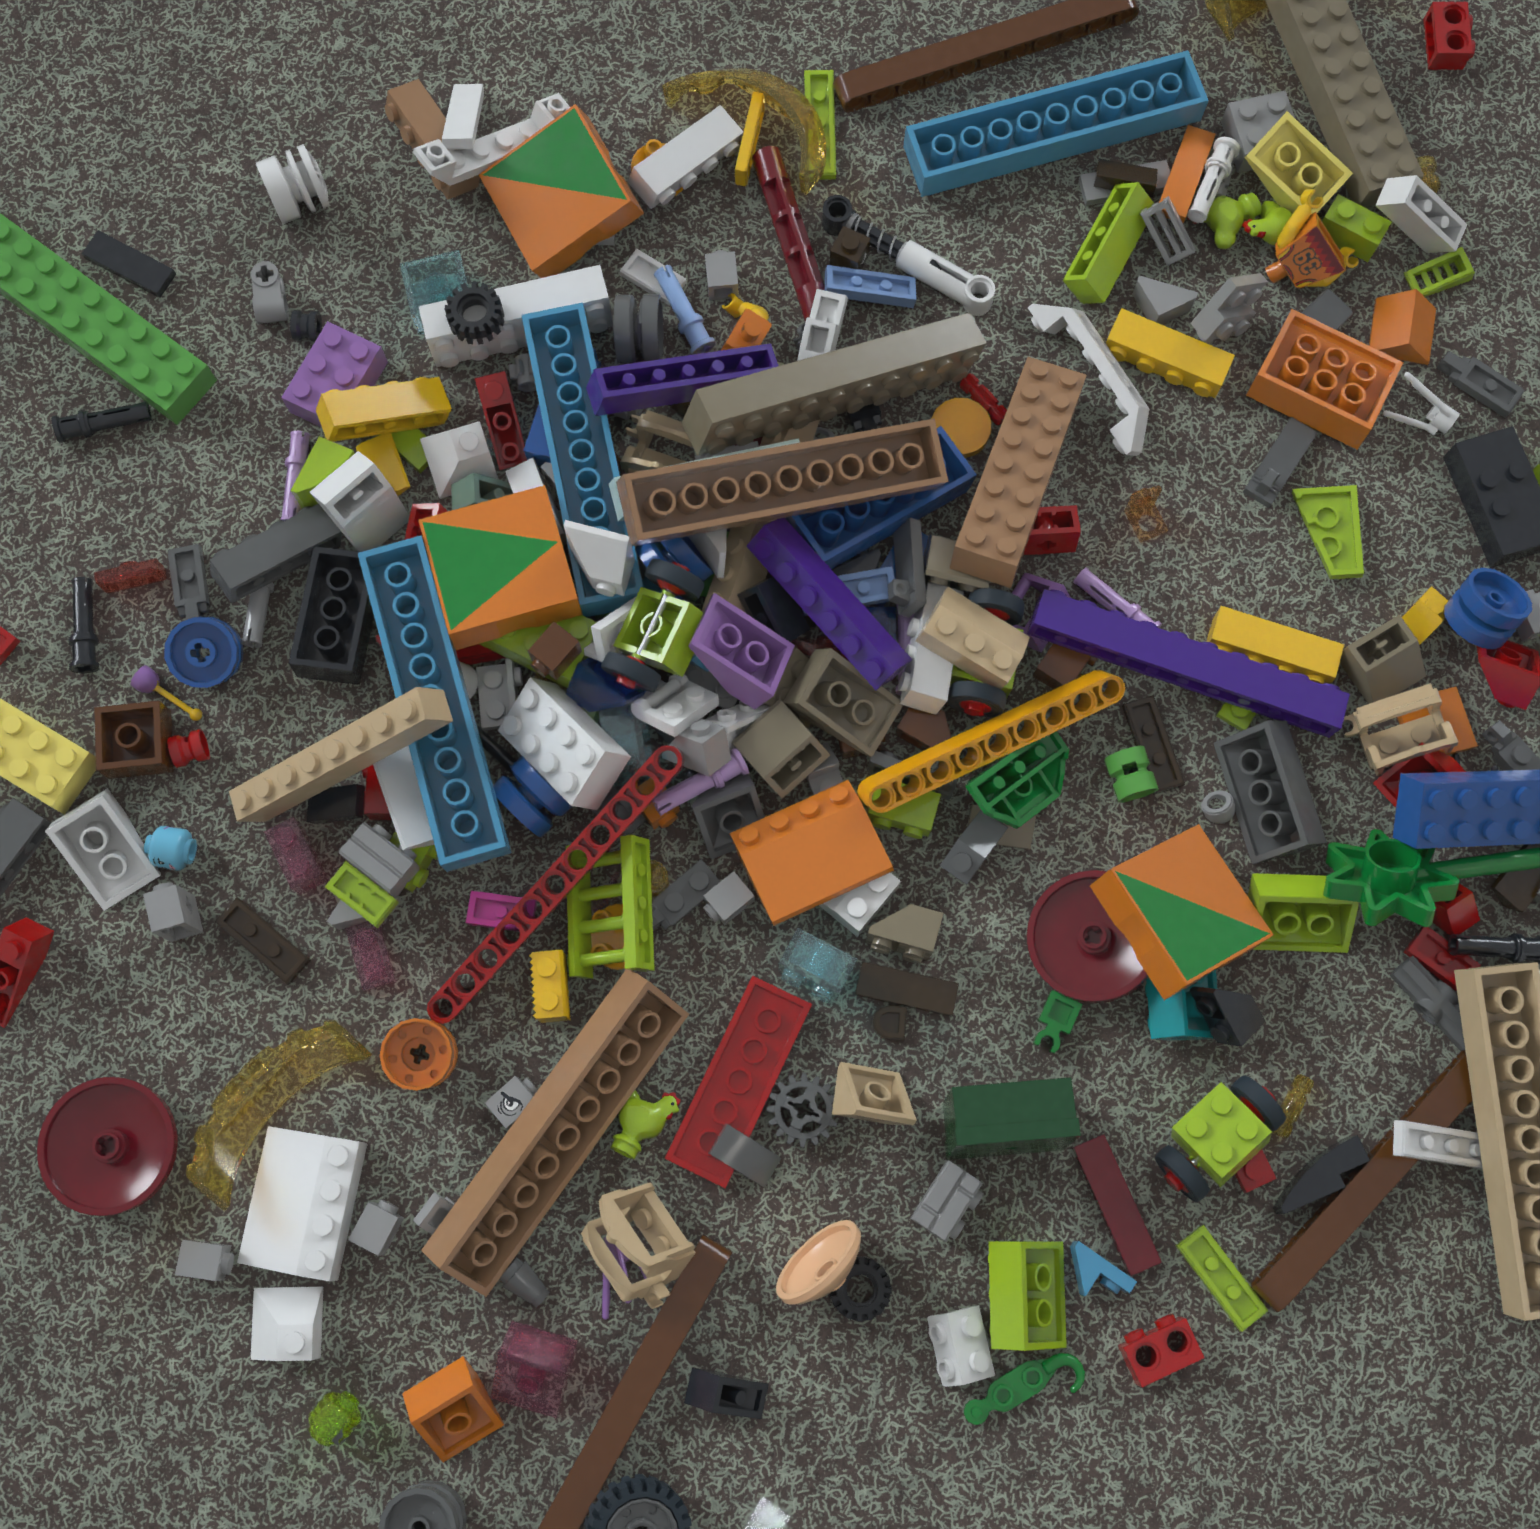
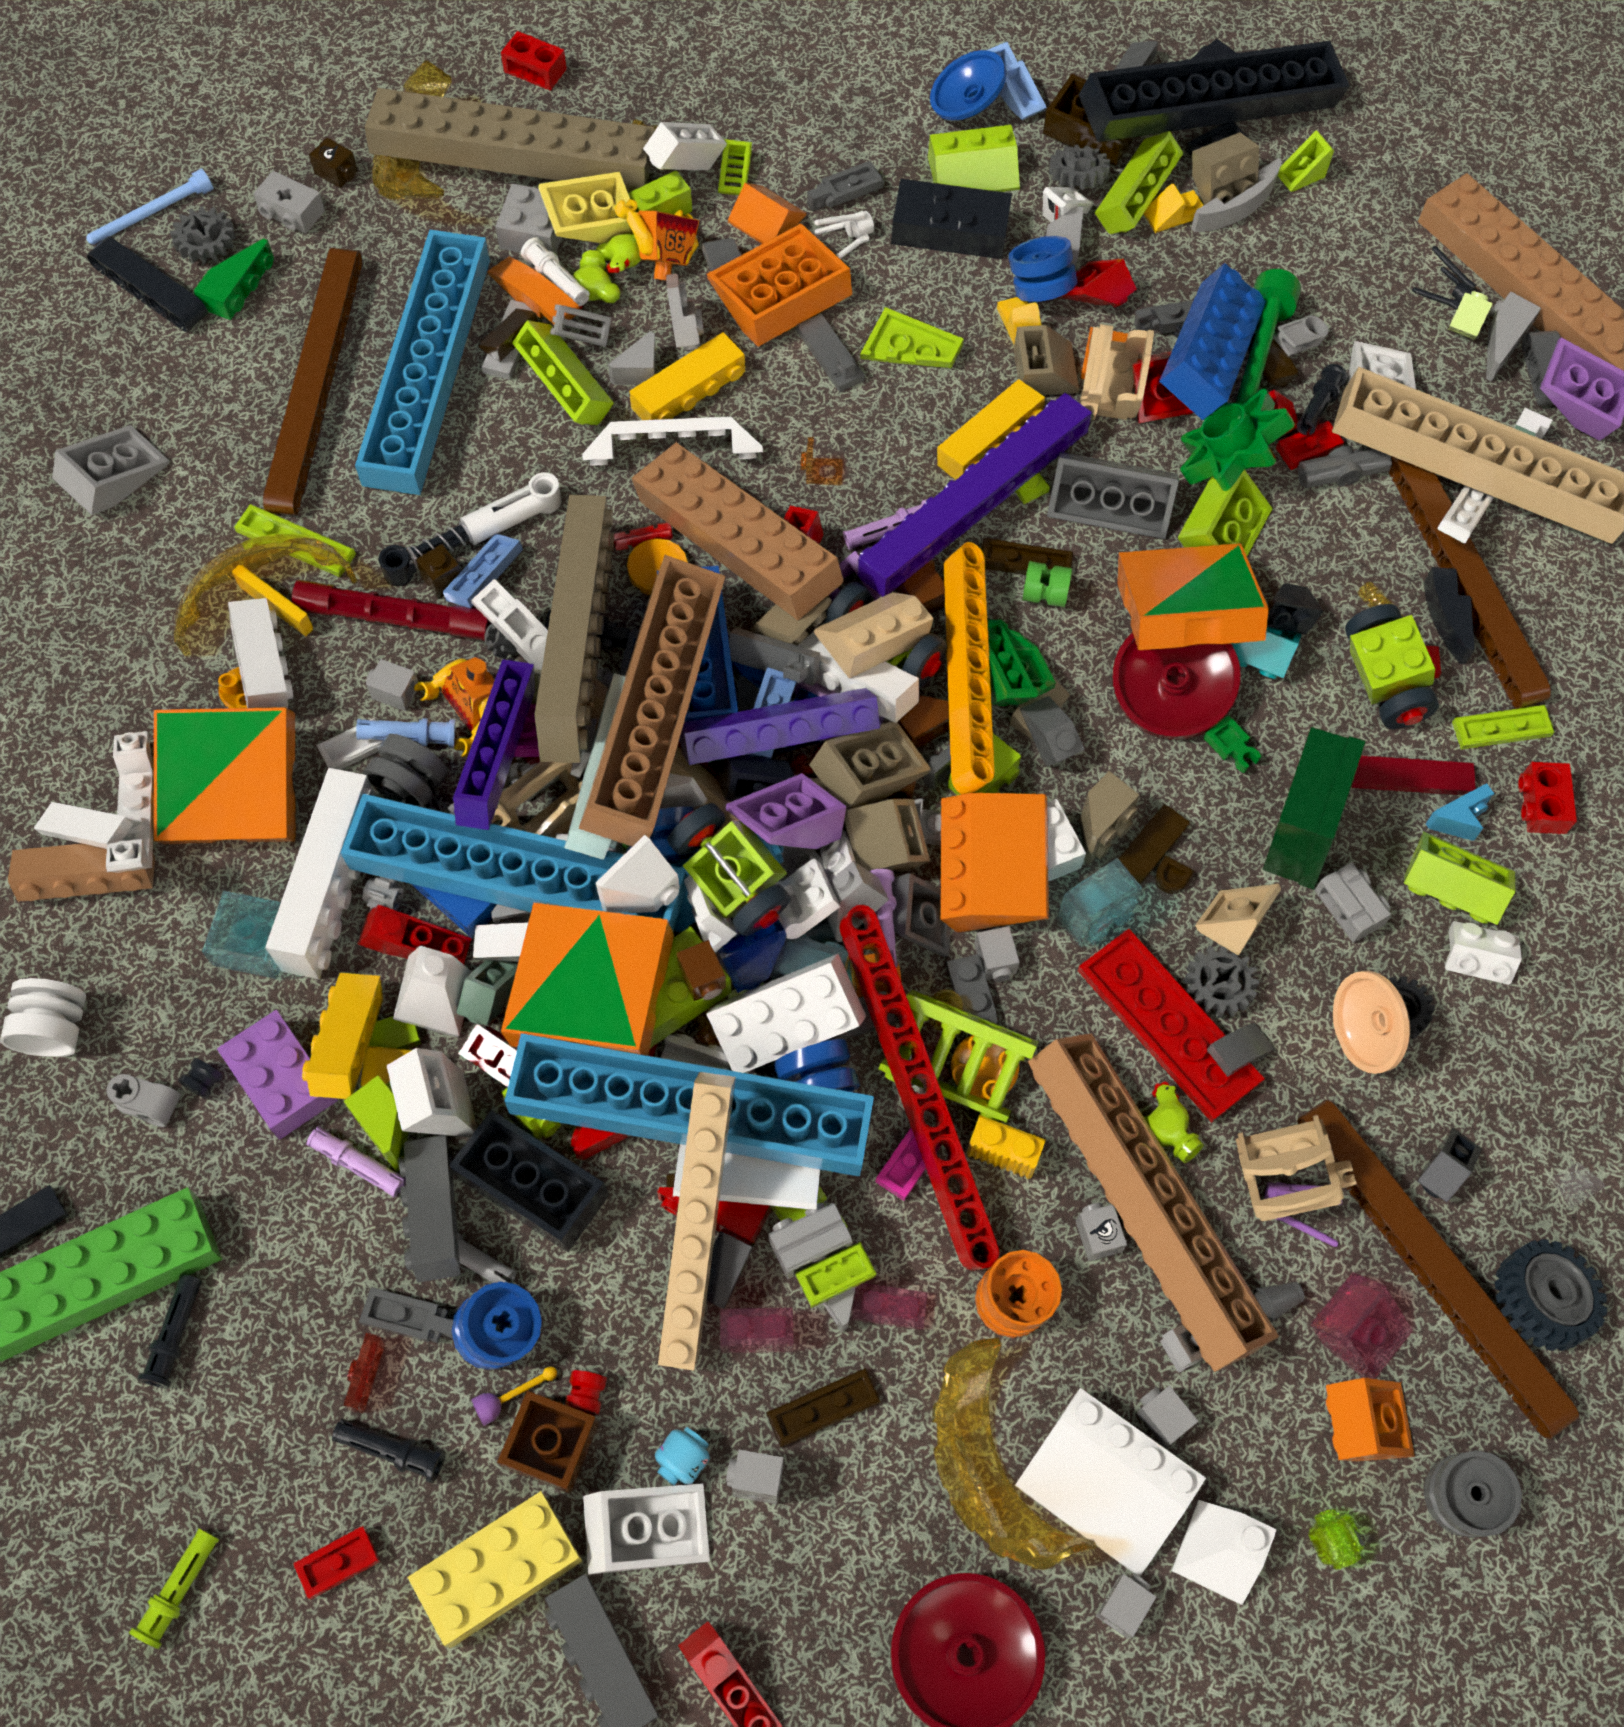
camera: 65 degrees left, 10 degrees down
black tyre [444,282,505,345] -> none
green piece [963,1353,1085,1425] -> none
light grey piece [1201,790,1235,824] -> none

